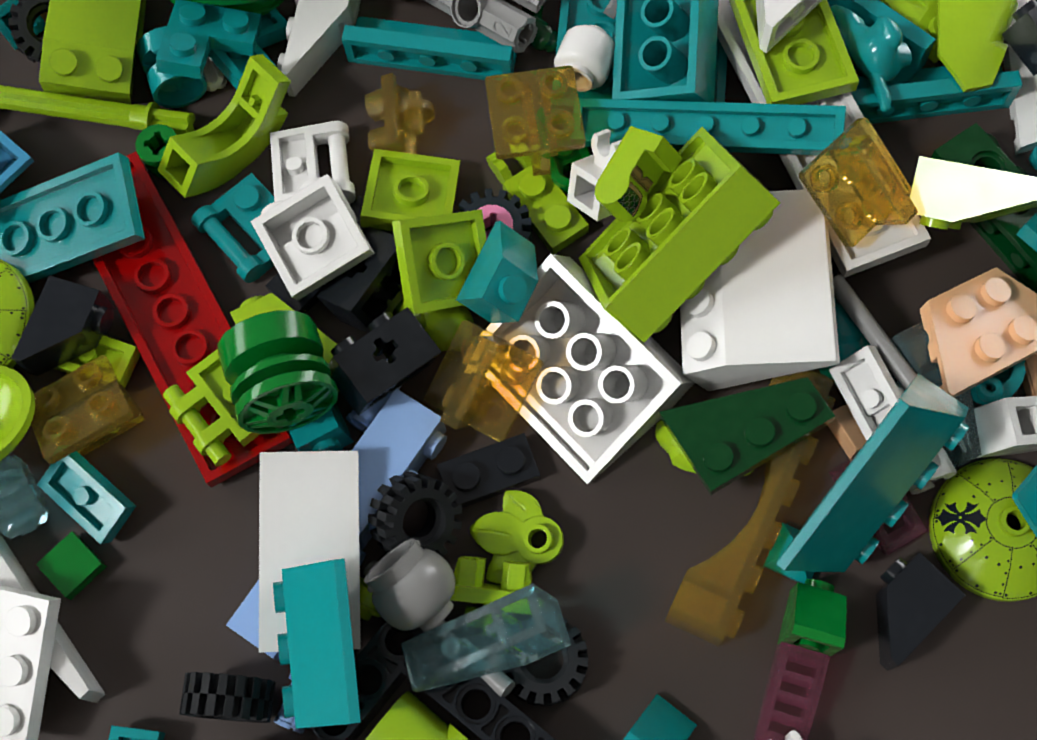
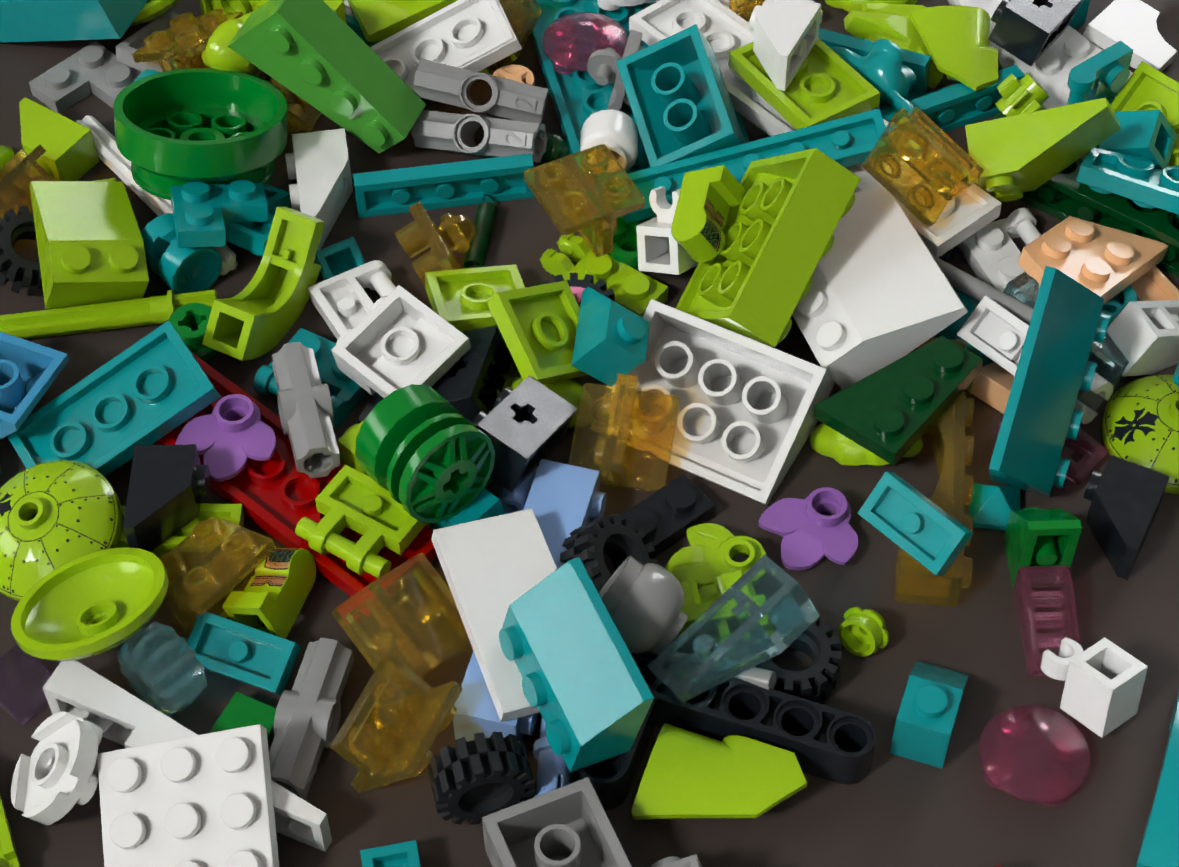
camera: 25 degrees left, 20 degrees down
none -> medium lavender plate [175,394,277,482]
none -> lime leg [222,548,316,639]
none -> light grey piece [269,637,354,799]
none -> light grey piece [272,342,340,479]
none -> teal slope [314,237,366,282]
none -> clear yellow bracket [330,655,463,793]
none -> clear yellow slope [331,553,472,698]
none -> dark green piece [463,194,498,269]
none -> medium lavender plate [758,487,858,571]
none -> lime plate [838,606,889,657]
none -> teal plate [857,471,973,576]
none -> white plate [956,207,1041,301]
none -> lime gear [995,73,1050,117]

